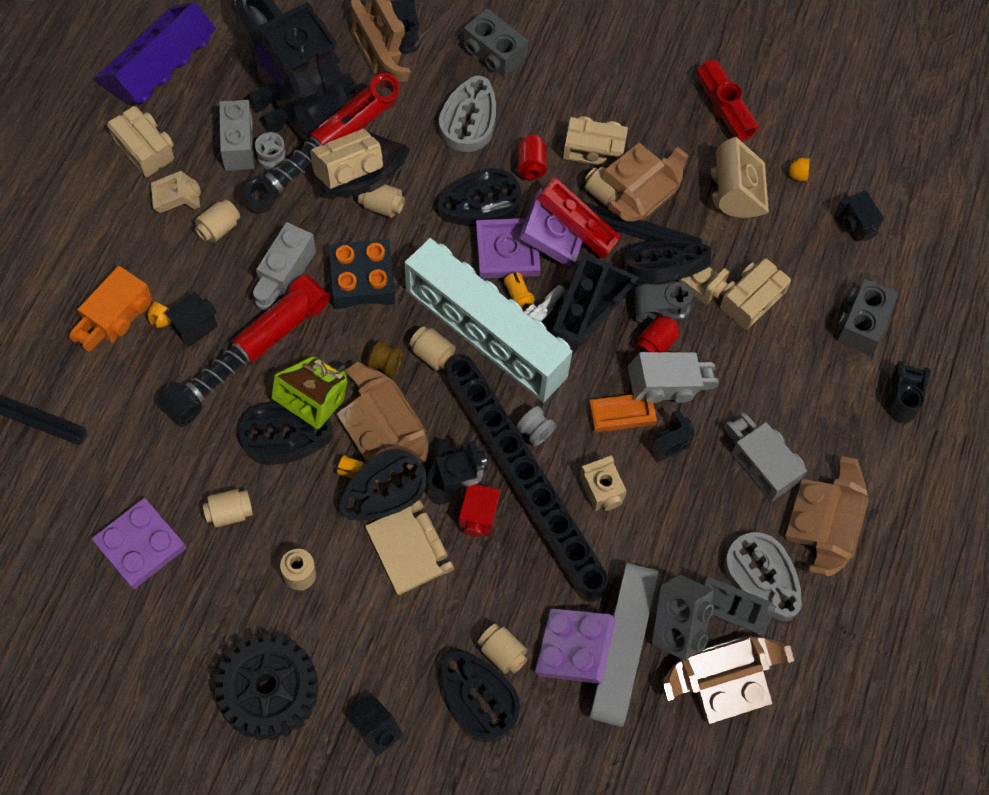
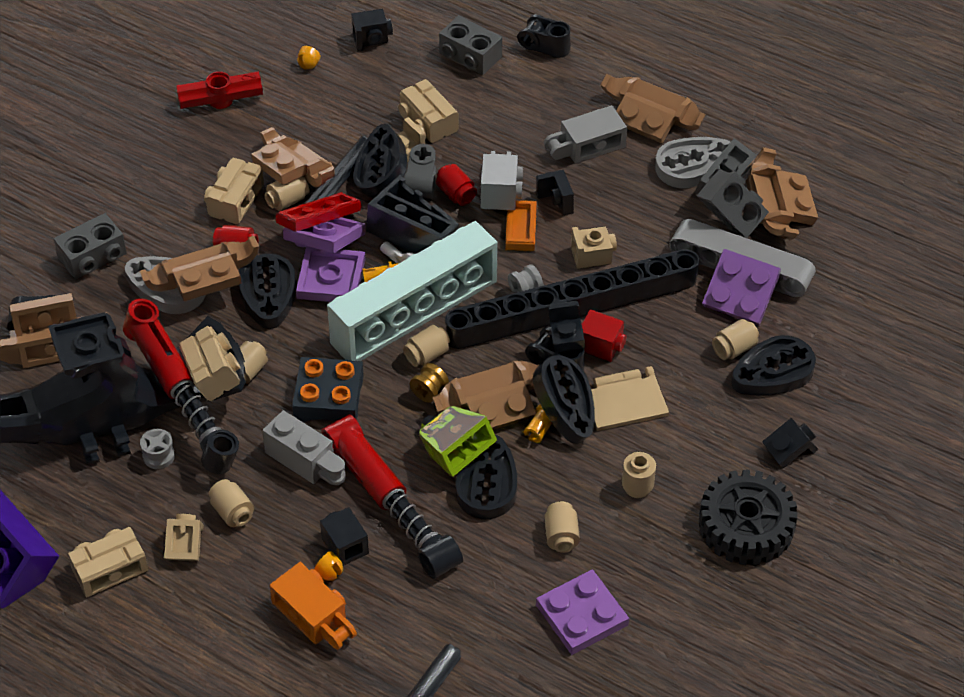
camera: 75 degrees left, 15 degrees down
light grey brick [219,100,255,171] -> none
tan brick [711,137,769,218] -> none
none -> medium nougat plate [140,236,259,301]

